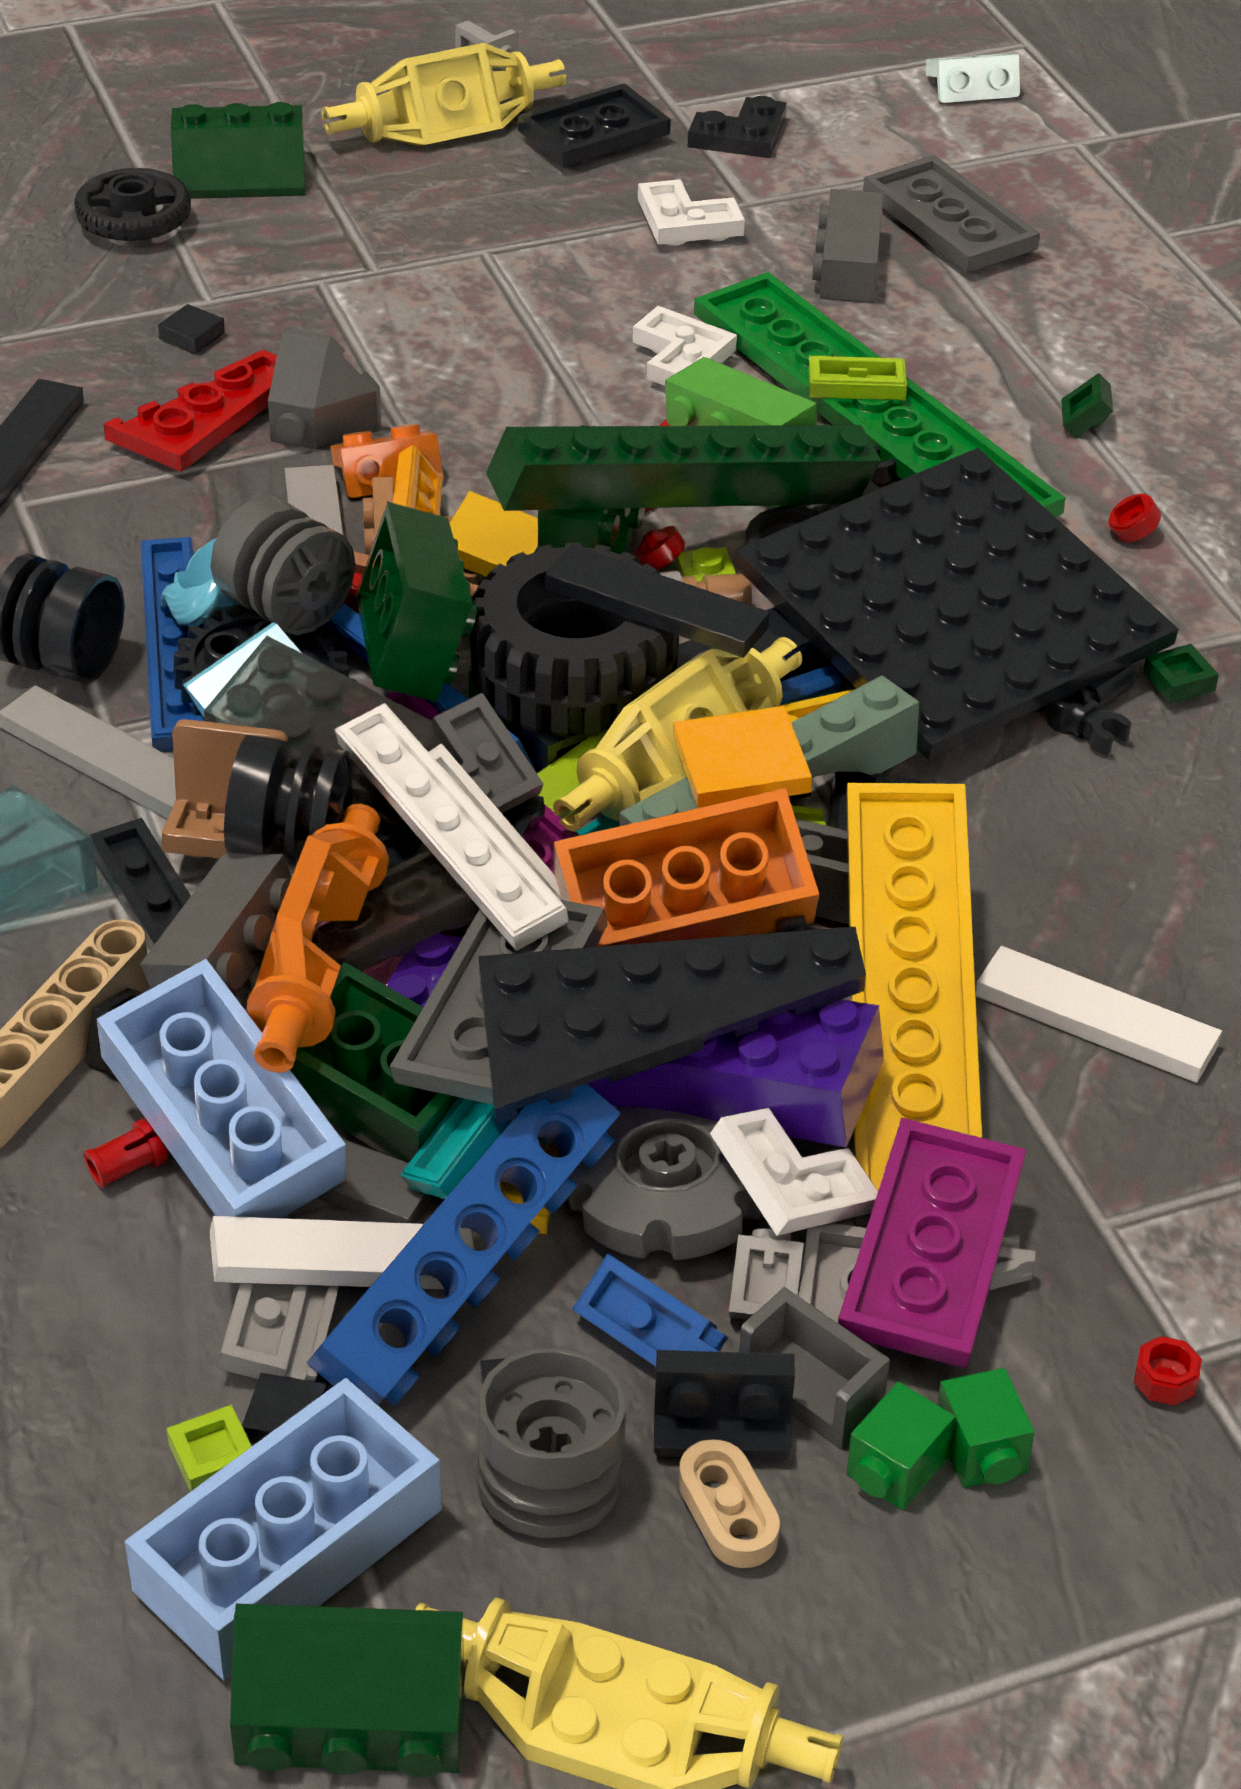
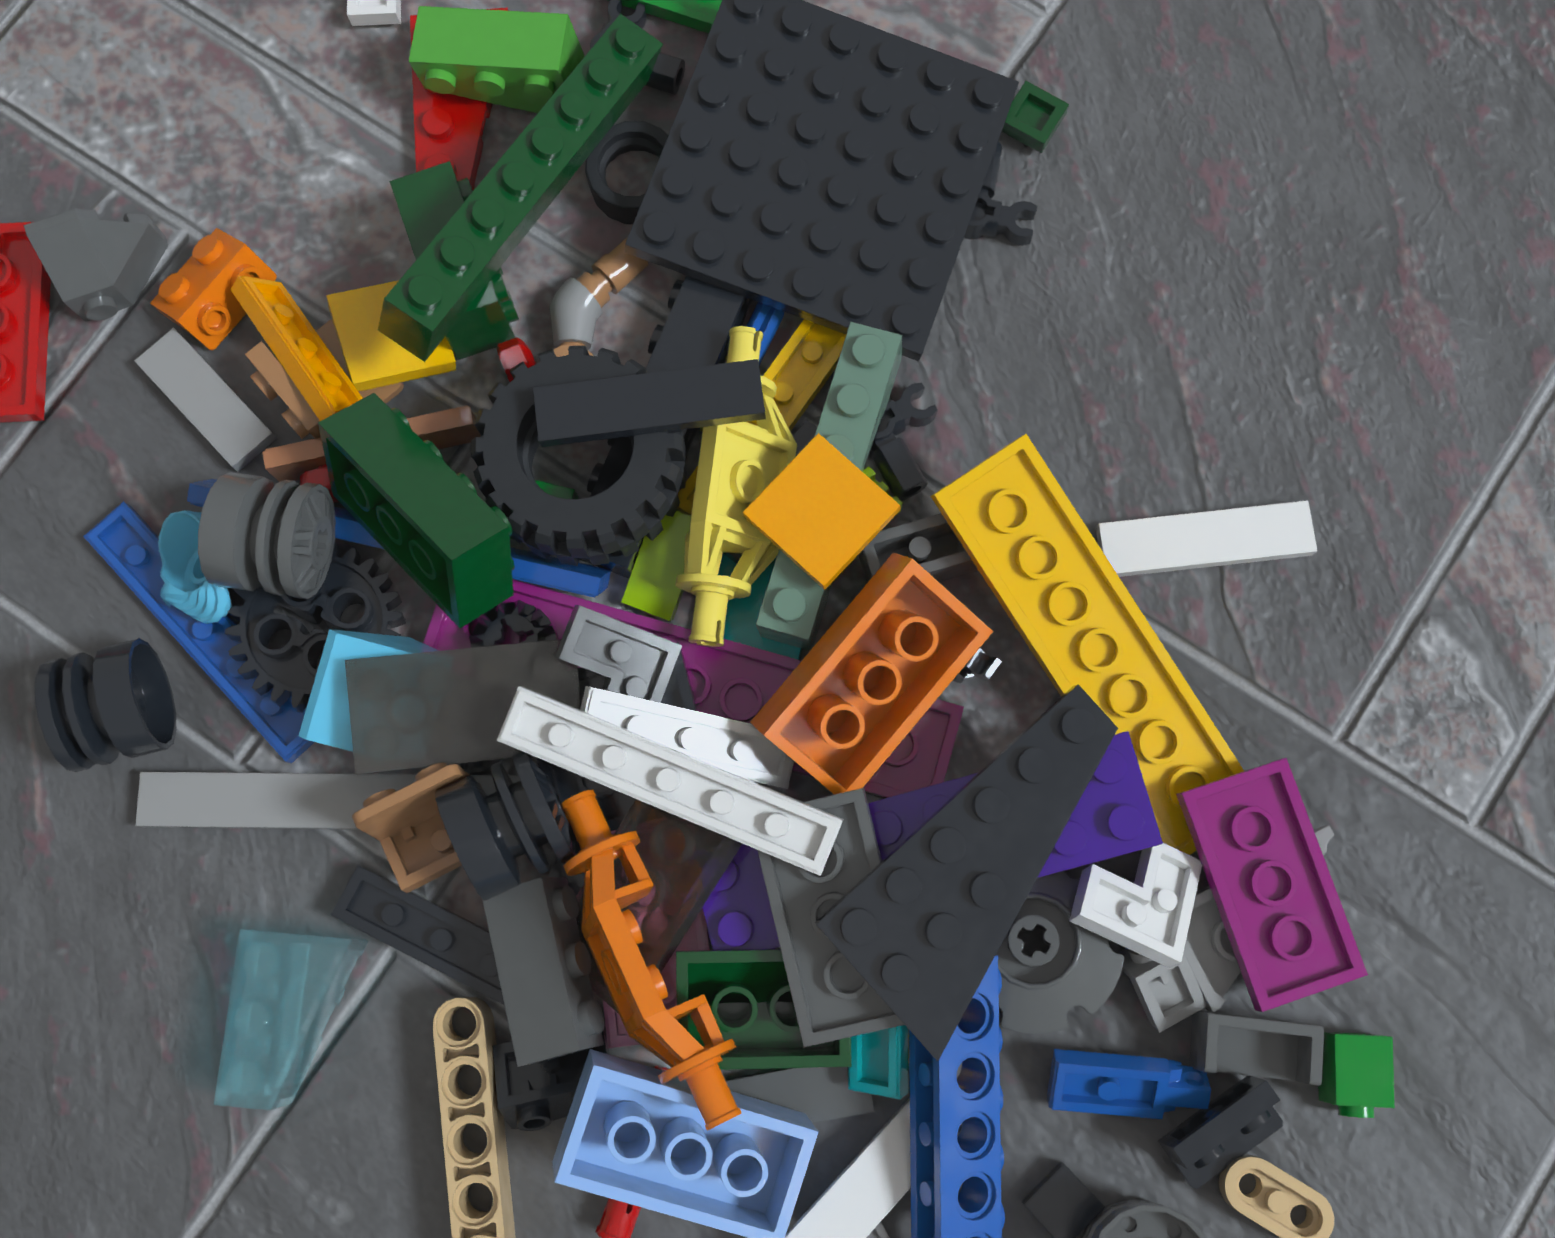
camera: 30 degrees left, 35 degrees up
red tile [634,526,686,570] -> none
lime plate [676,547,736,582] -> none
green brick [937,1367,1035,1488] -> none
red tile [1133,1336,1202,1406] -> none

